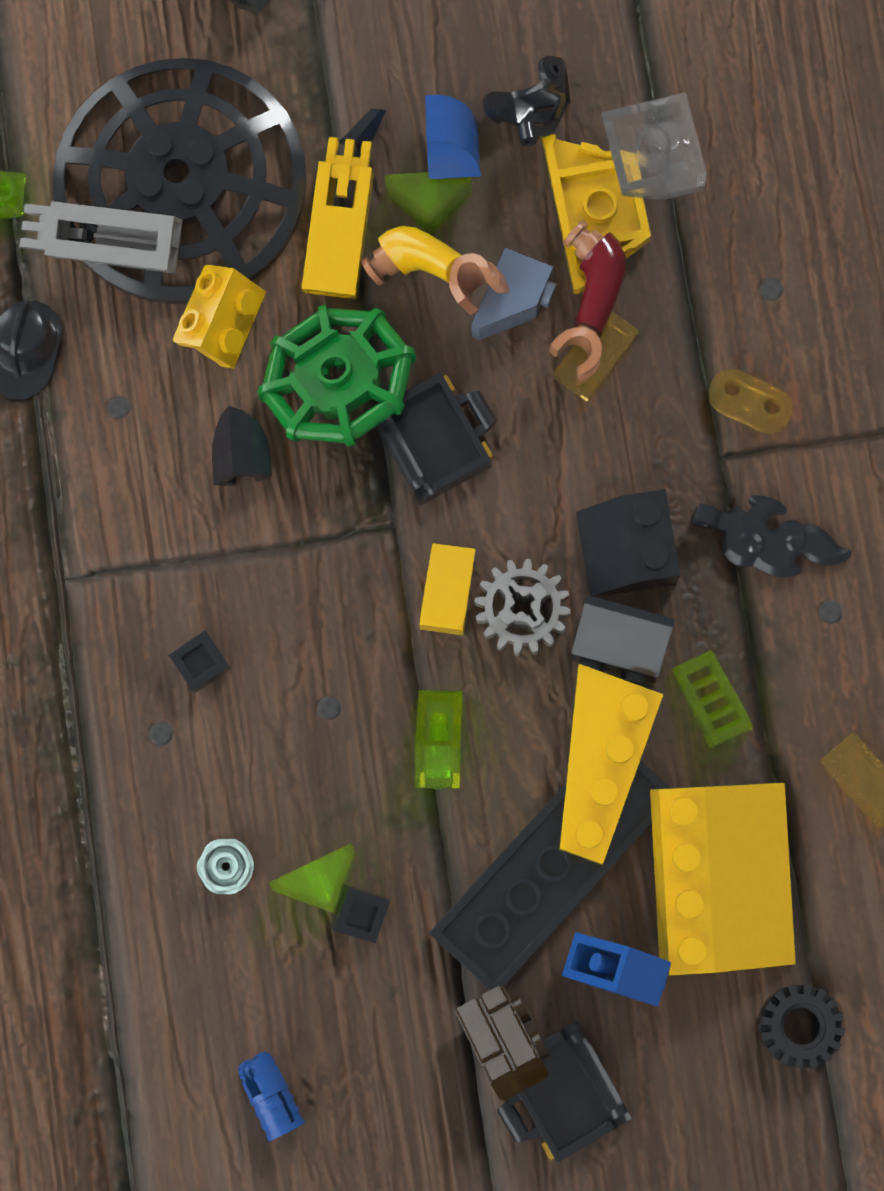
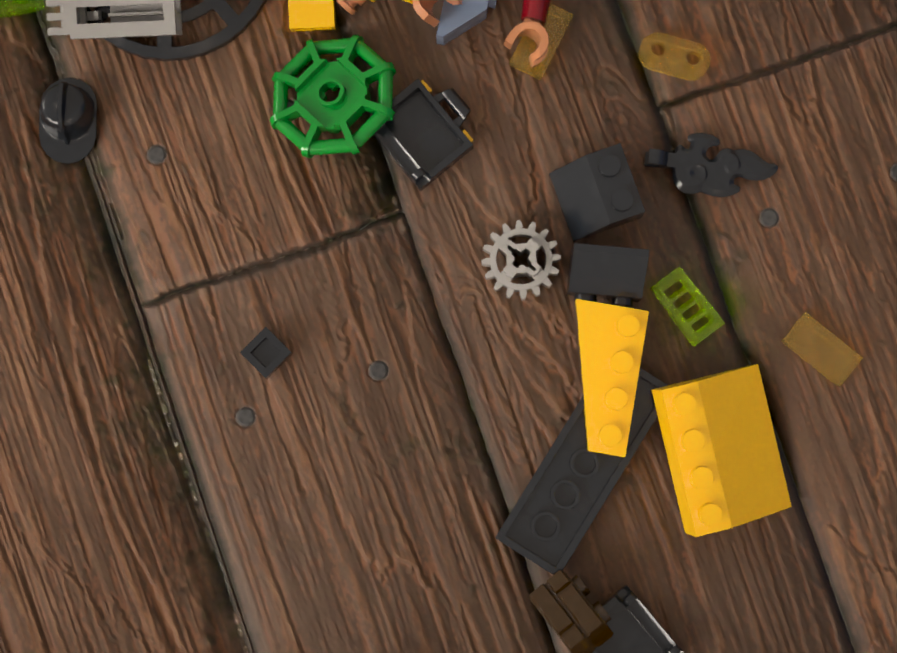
camera: 15 degrees left, 5 degrees up
yellow bracket [173,265,266,369] -> none
light aqua plate [197,839,254,894] -> none
black brick [212,406,272,486] -> none
clear neon green slope [269,844,357,914] -> none
black plate [330,884,390,943] -> none
clear neon green slope [415,690,463,789] -> none
yellow slope [419,543,476,636] -> none
blue brick [562,932,671,1007] -> none
black tyre [758,984,845,1069] -> none

